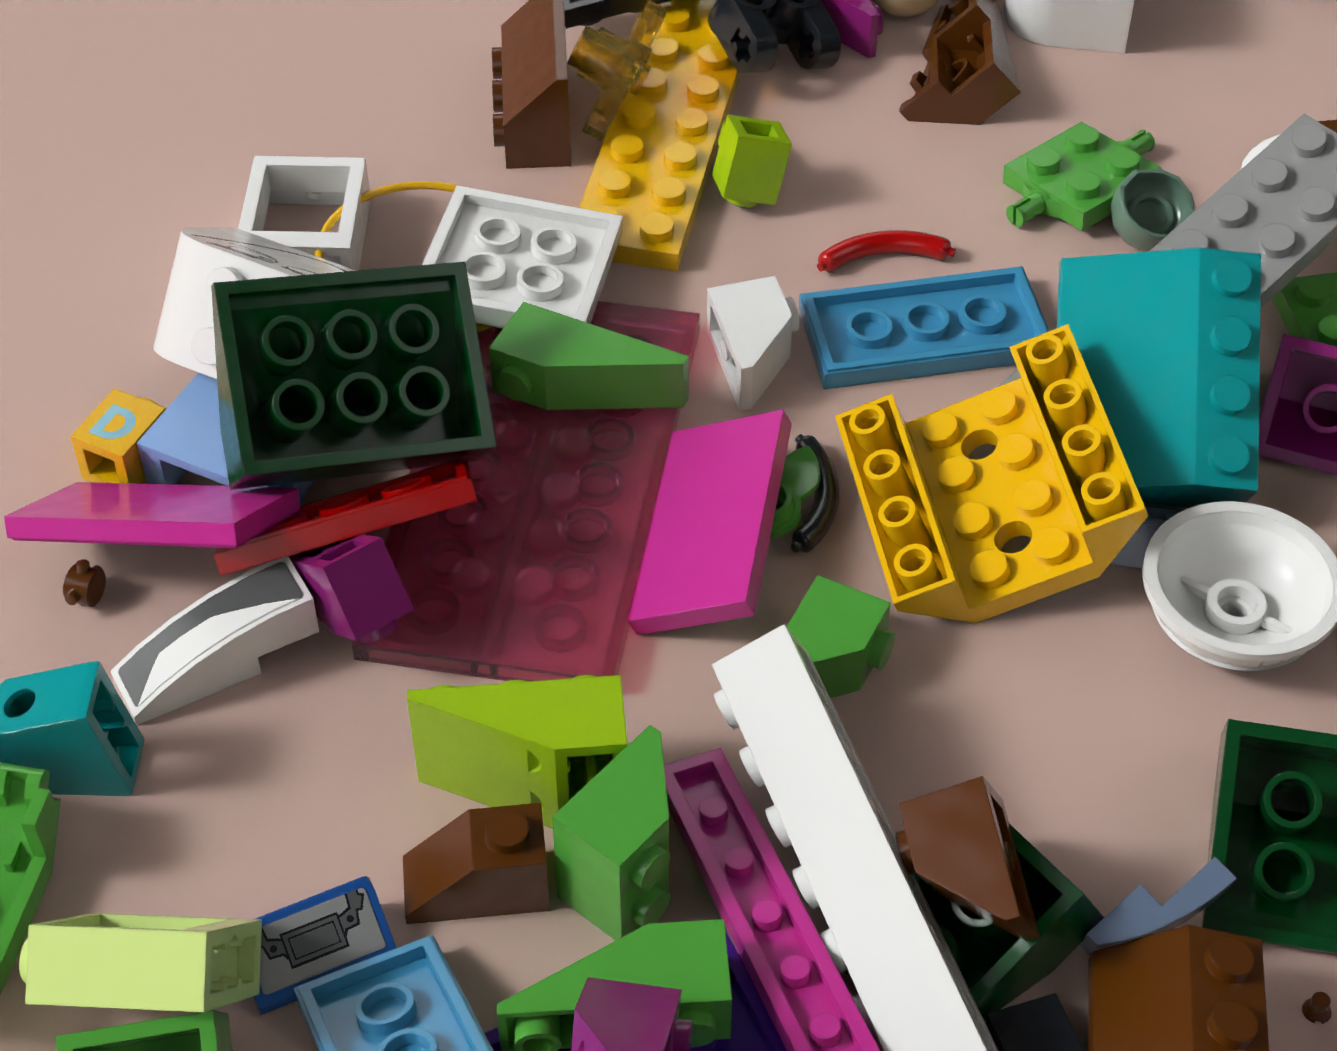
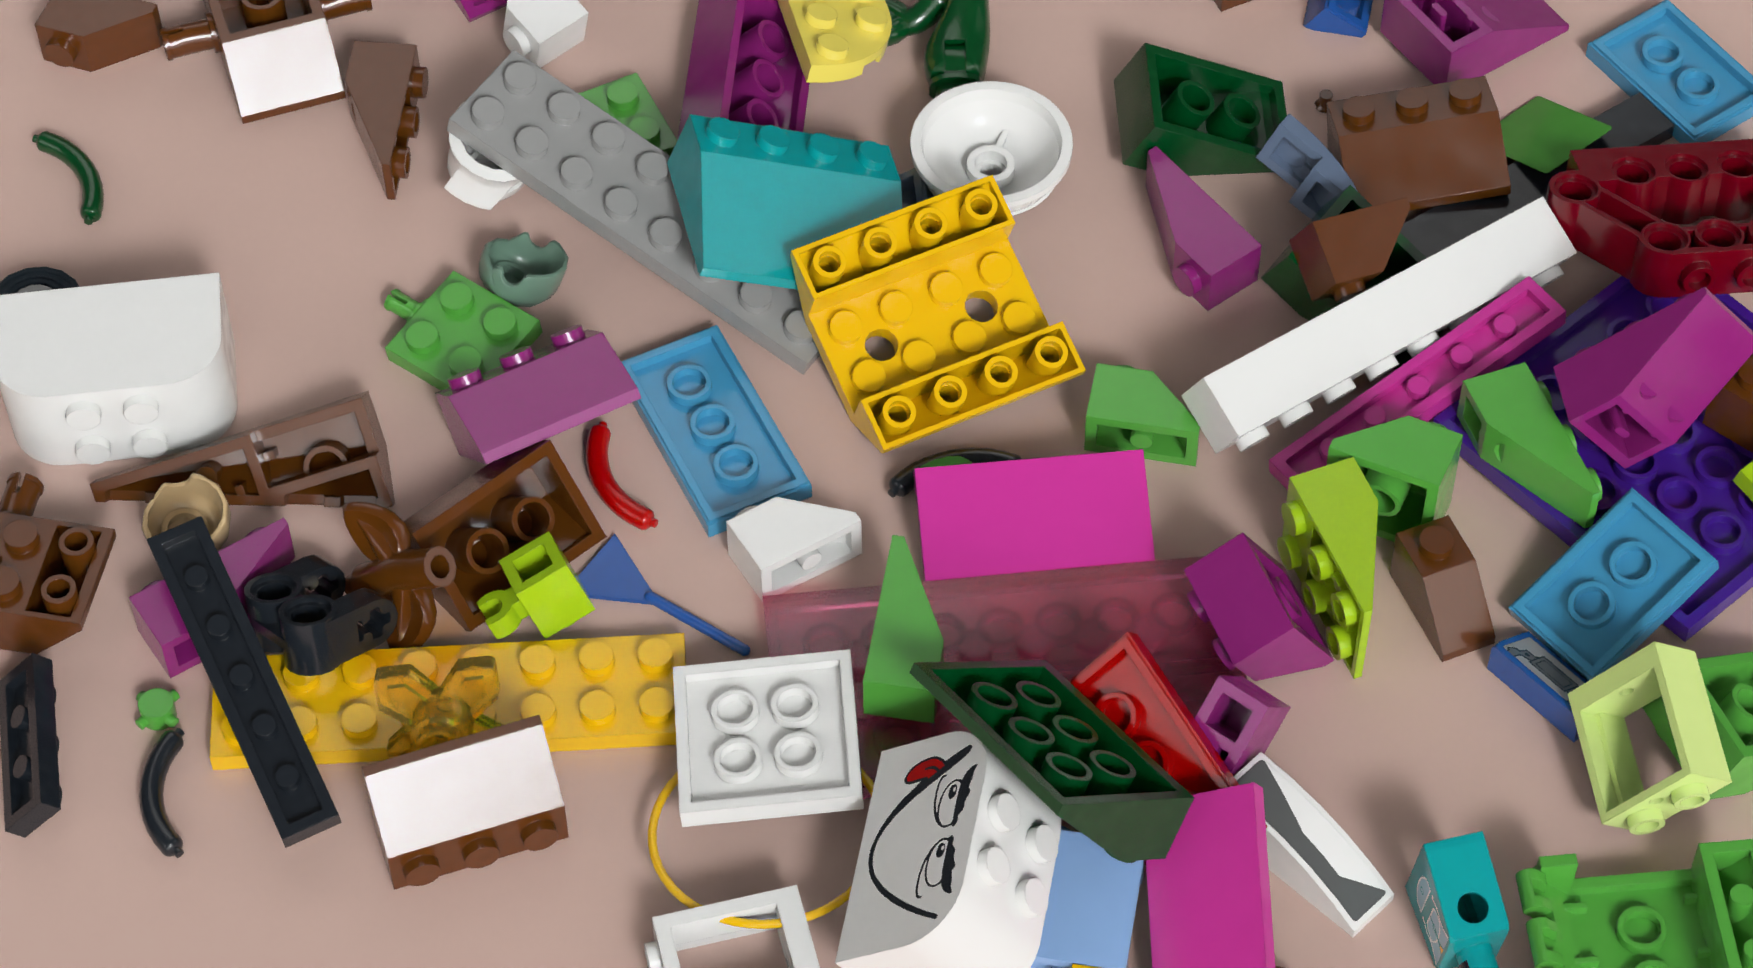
camera: 105 degrees left, 5 degrees up
none -> reddish brown plant [342,501,456,649]
none -> reddish brown slope [404,440,607,632]
none -> magenta slope [435,324,641,464]
none -> blue piece [578,534,750,656]
none -> magenta slope [1145,146,1262,311]
none -> magenta slope [1184,532,1334,681]

